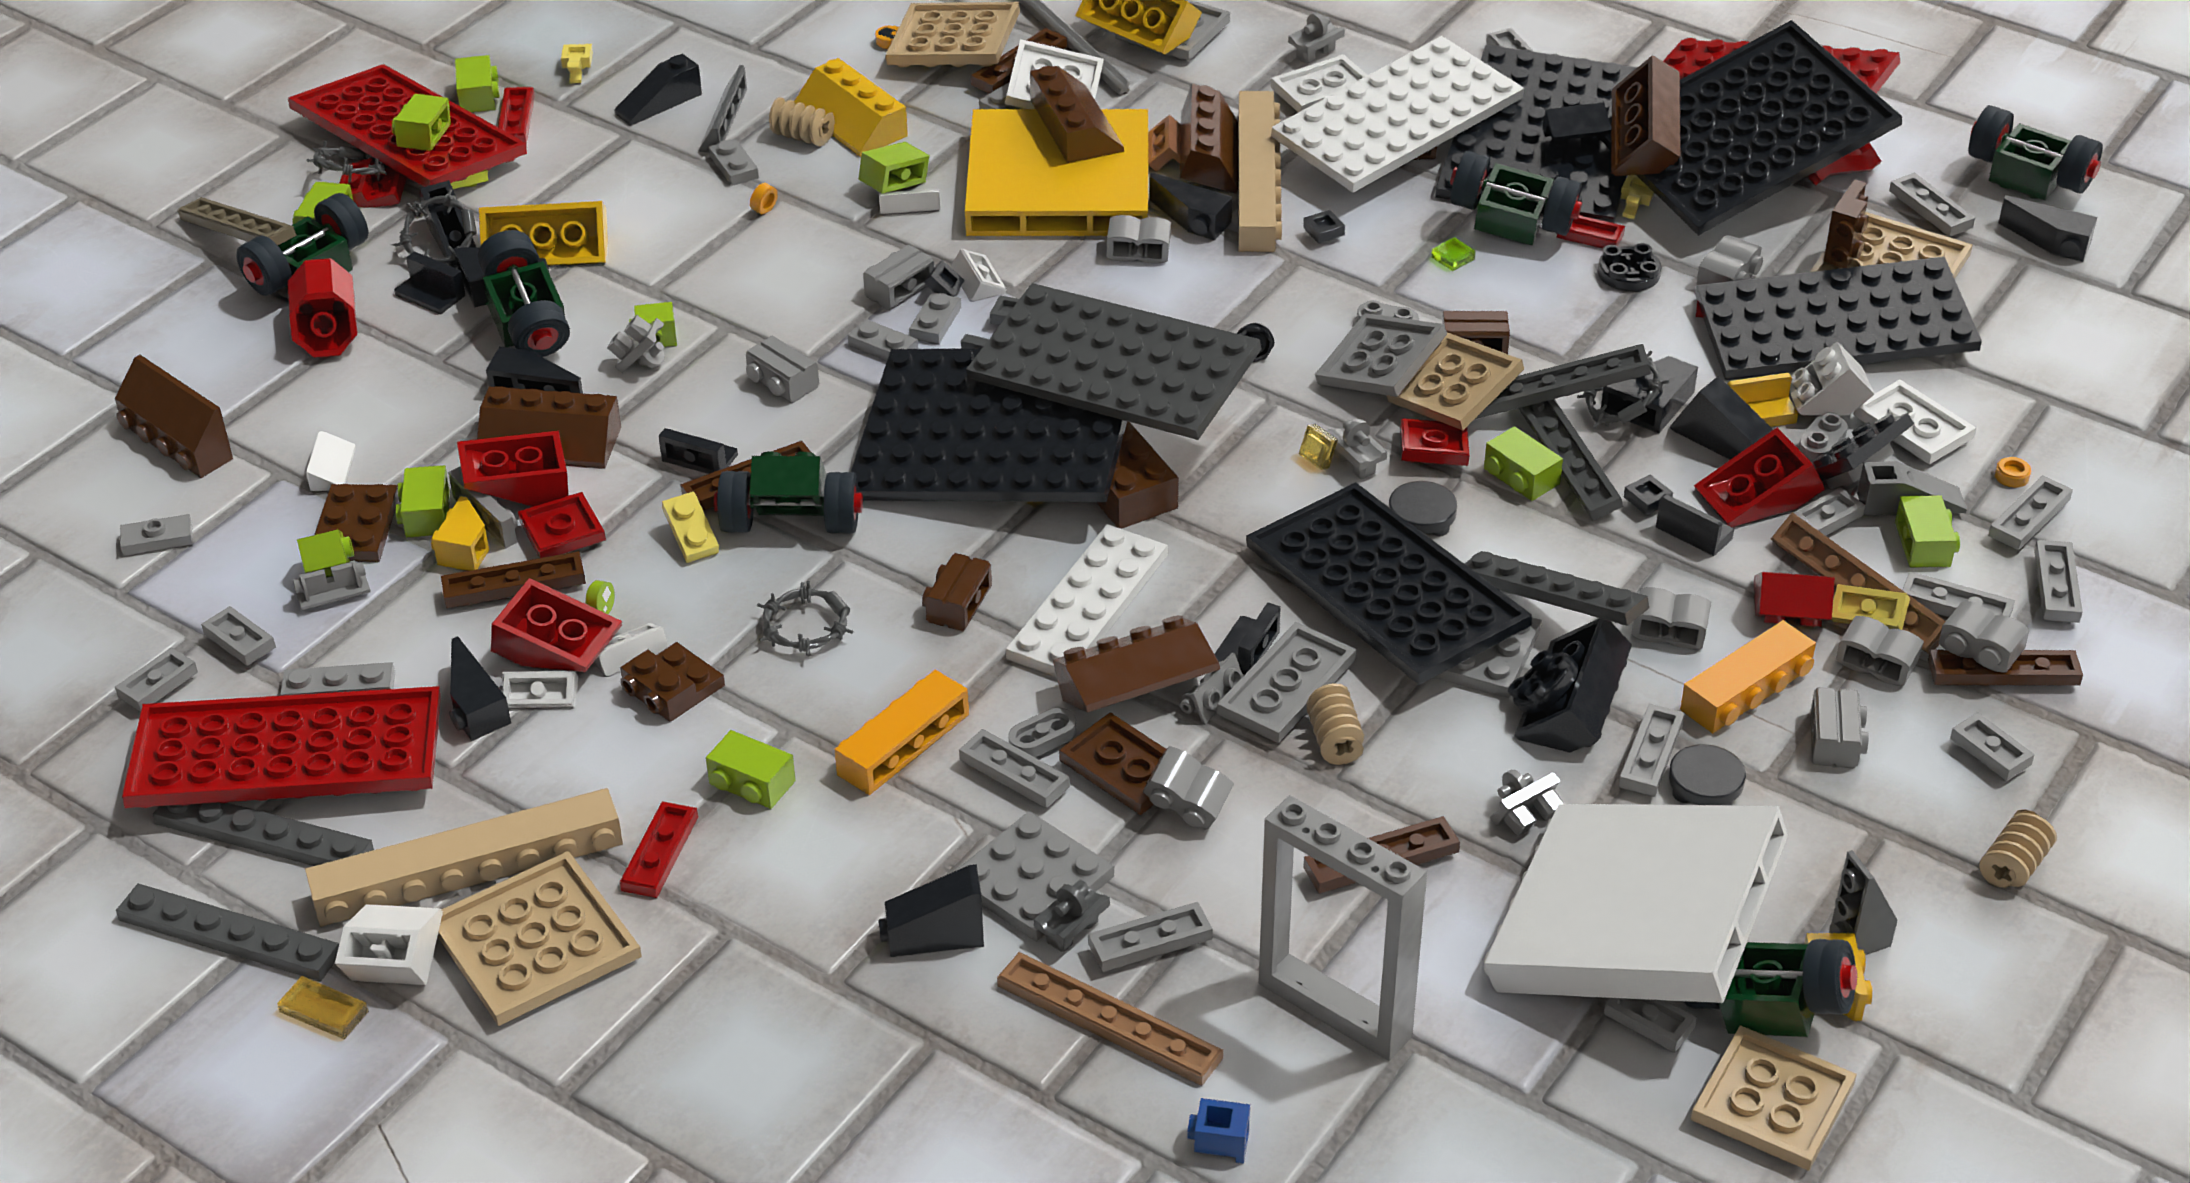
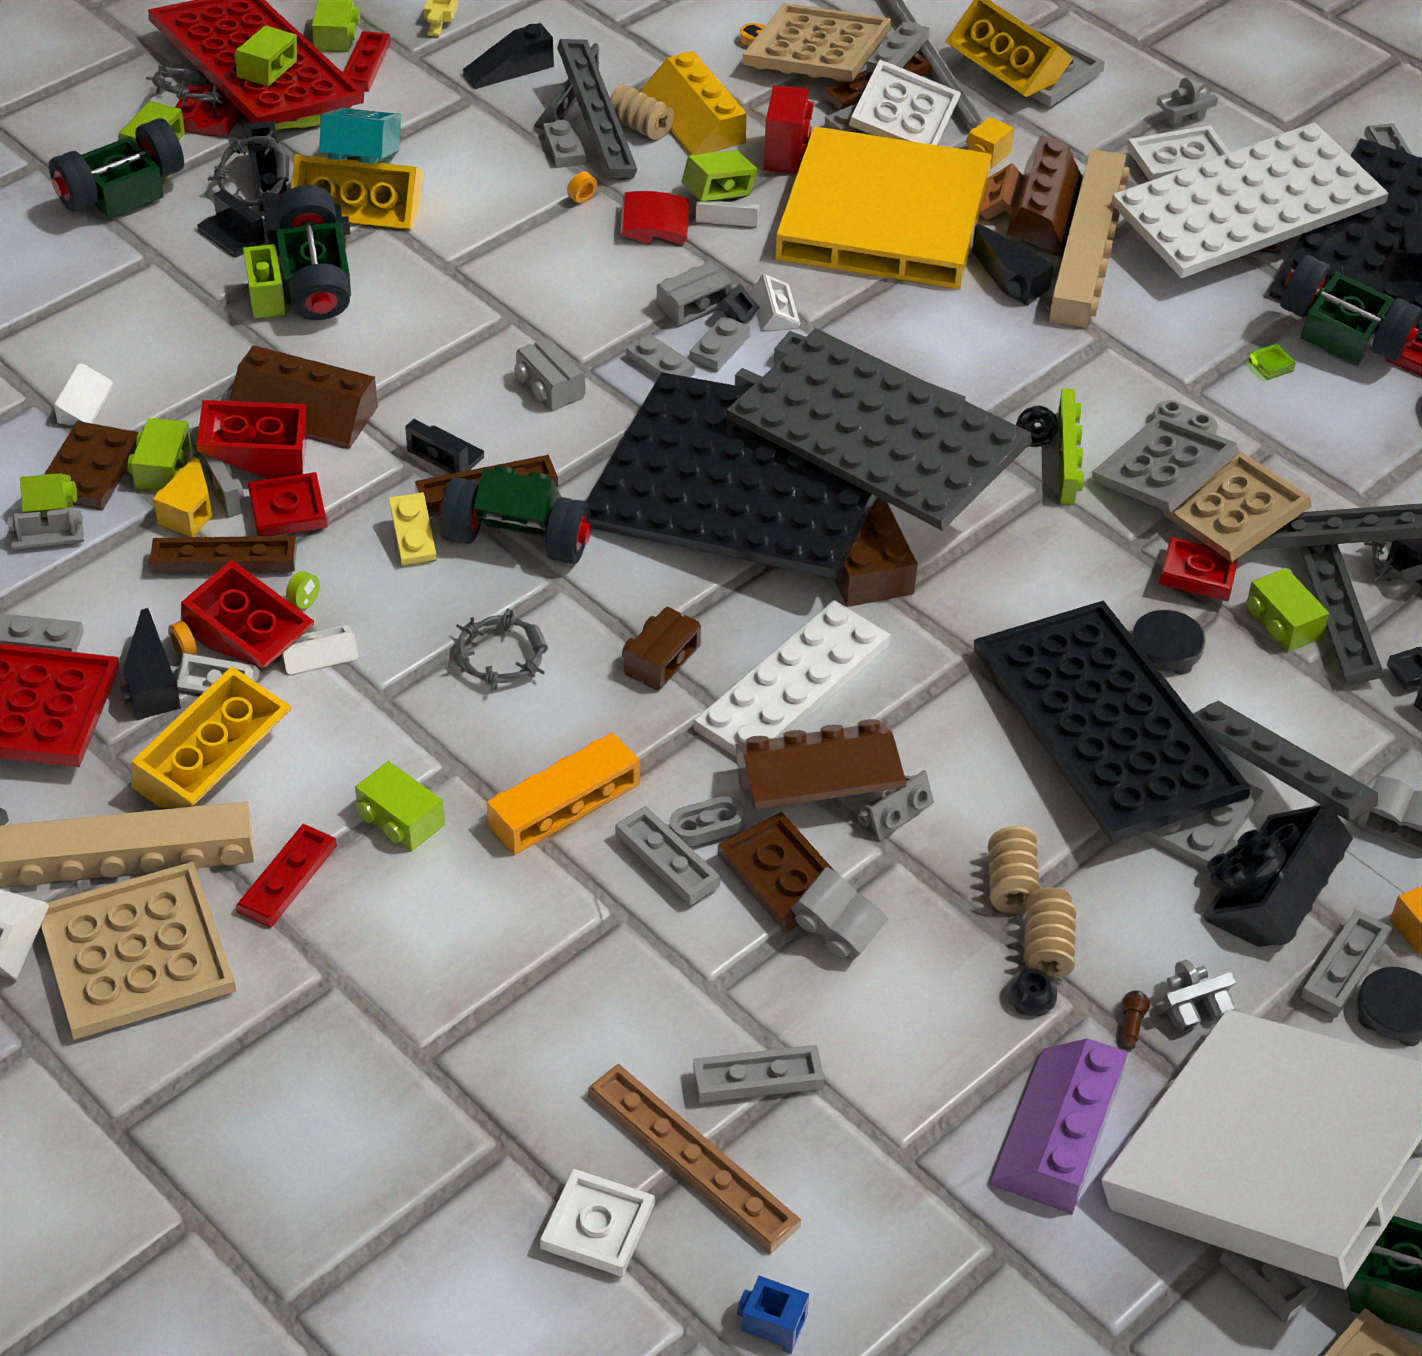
camera: 10 degrees right, 5 degrees up
dark tan tile [177,197,296,245] -> none
red brick [288,258,358,358] -> none
black slope [486,346,583,393] -> none
light grey hips [607,315,664,373] -> none
reddish brown plate [620,642,725,722] -> none
lime brick [629,302,677,347] -> none
black slope [878,864,984,957] -> none
light grey plate [955,811,1114,942] -> none
reddish brown slope [1030,65,1124,163] -> none
dark grey hips [1034,879,1110,952] -> none
light grey brick [1106,215,1171,263] -> none
black panel [1215,602,1281,675] -> none
light grey plate [1217,622,1356,743] -> none
light grey window [1258,795,1427,1061] -> none
clear yellow tile [1299,424,1338,470] -> none
black plate [1303,210,1345,244] -> none
reddish brown plate [1303,816,1460,894] -> none
light grey hips [1325,419,1387,479] -> none
reddish brown brick [1442,311,1510,354] -> none
none -> yellow slope [131,666,291,808]
none -> light orange tile [168,620,197,658]
none -> lime brick [243,244,286,318]
none -> teal brick [319,108,401,163]
none -> white plate [540,1169,655,1277]
none -> dark grey plate [557,39,638,178]
none -> red slope [620,191,689,246]
none -> red brick [763,85,814,174]
none -> light grey plate [867,22,930,73]
none -> yellow brick [966,116,1014,169]
none -> medium lavender slope [990,1038,1128,1214]
none -> black plate [1007,969,1057,1016]
none -> tan piece [1023,887,1077,978]
none -> lime plate [1058,388,1084,505]
none -> reddish brown piece [1121,990,1150,1049]

